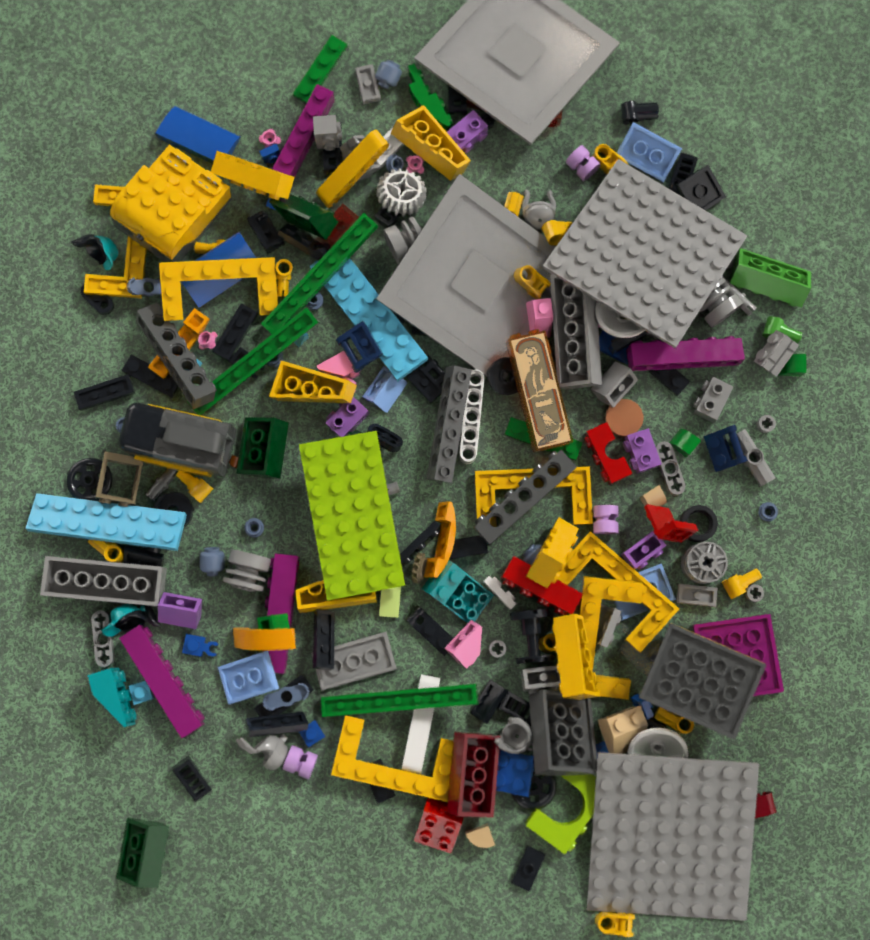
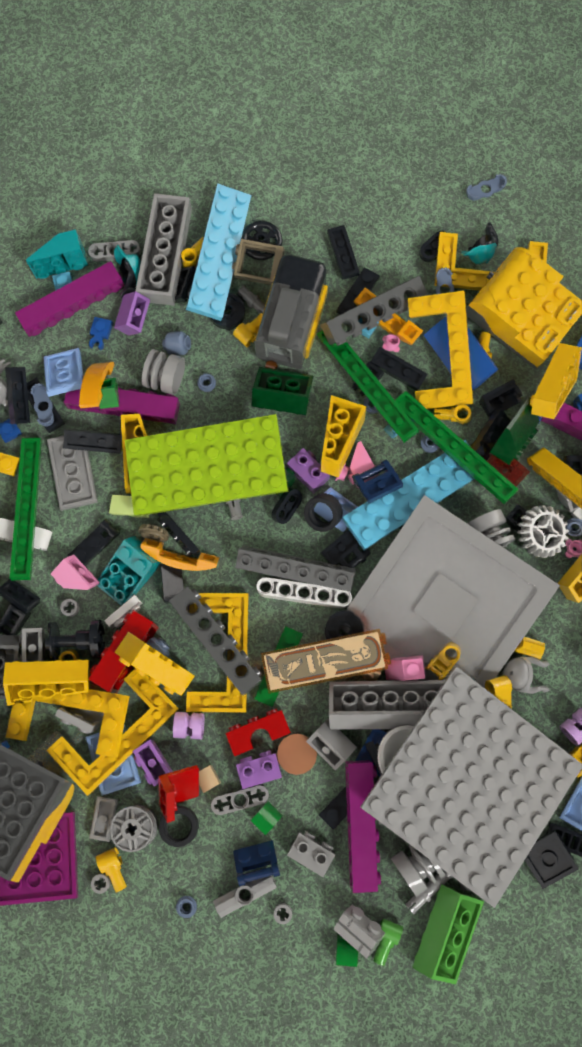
camera: 100 degrees right, 5 degrees down
none -> black tyre [304,493,343,532]
none -> sand blue piece [466,174,507,201]

